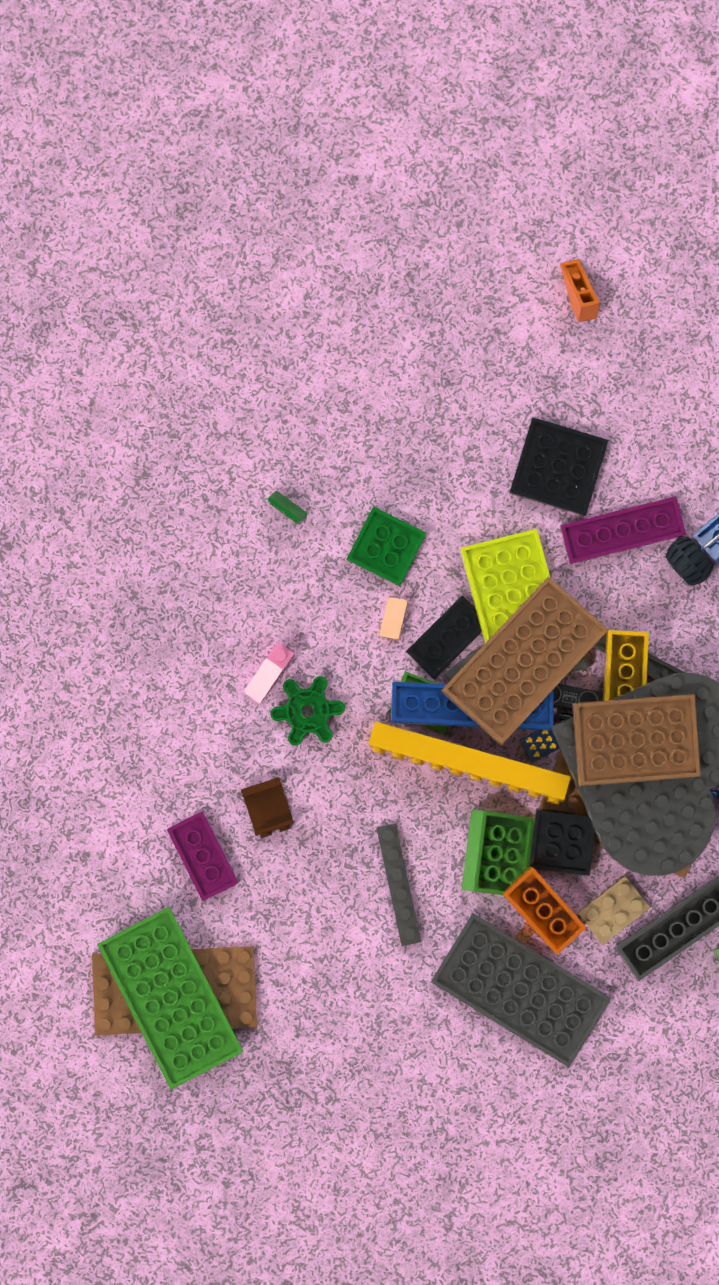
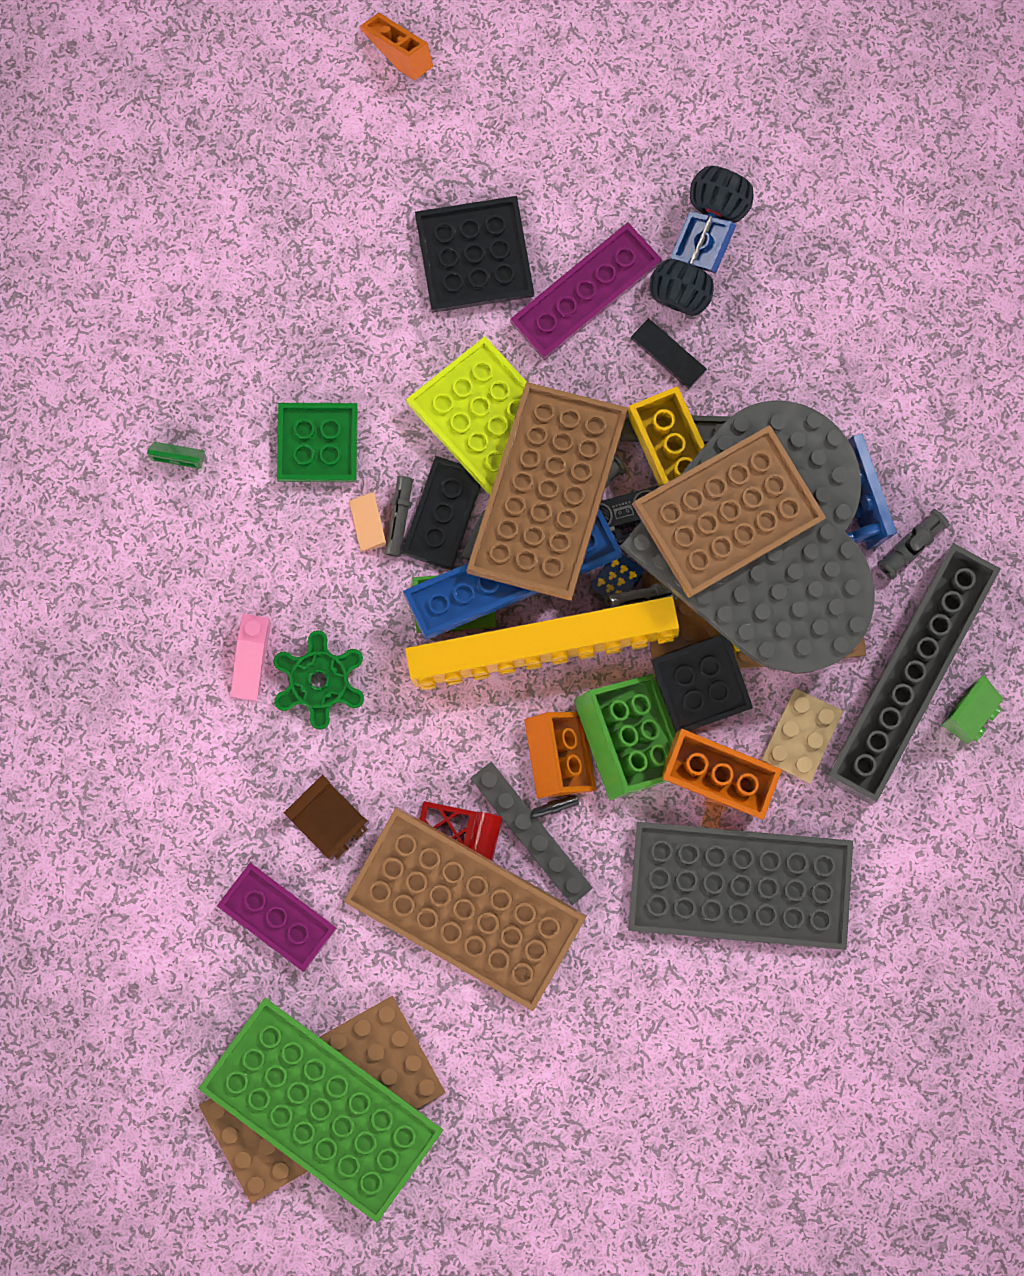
camera: 30 degrees left, 5 degrees down
none -> medium nougat plate [344,807,587,1011]
none -> dark grey pin [384,476,414,557]
none -> red piece [420,801,503,861]
none -> orange slope [524,712,597,799]
none -> black piece [530,795,579,818]
none -> dark grey pin [605,583,679,609]
none -> black tile [631,318,707,389]

